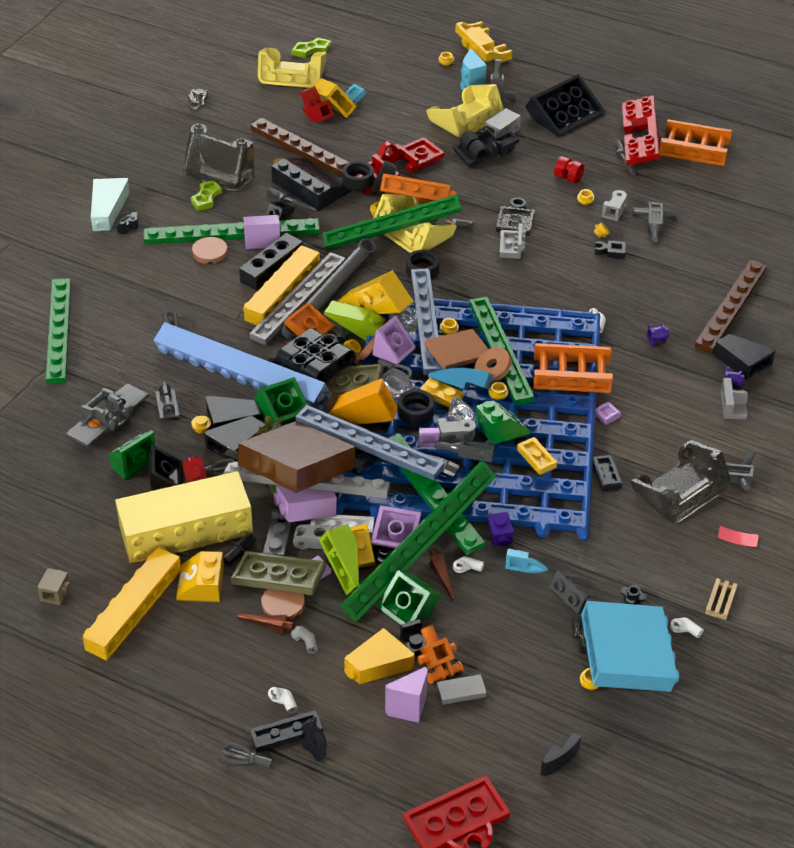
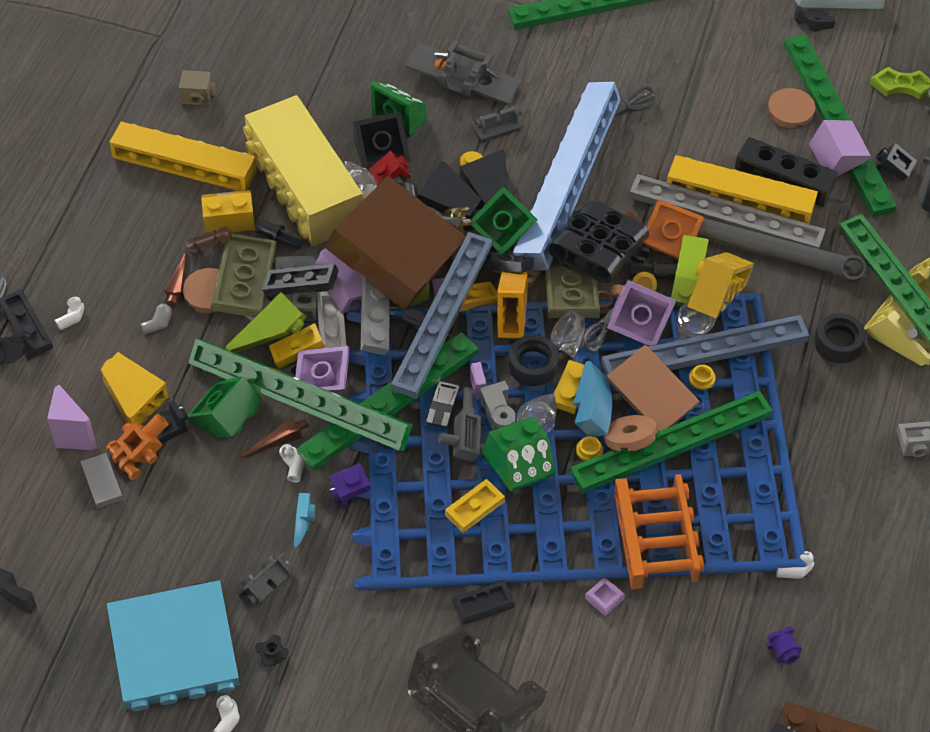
camera: 80 degrees right, 10 degrees up
none -> reddish brown axle [186,226,232,254]
none -> black plate [261,263,339,296]

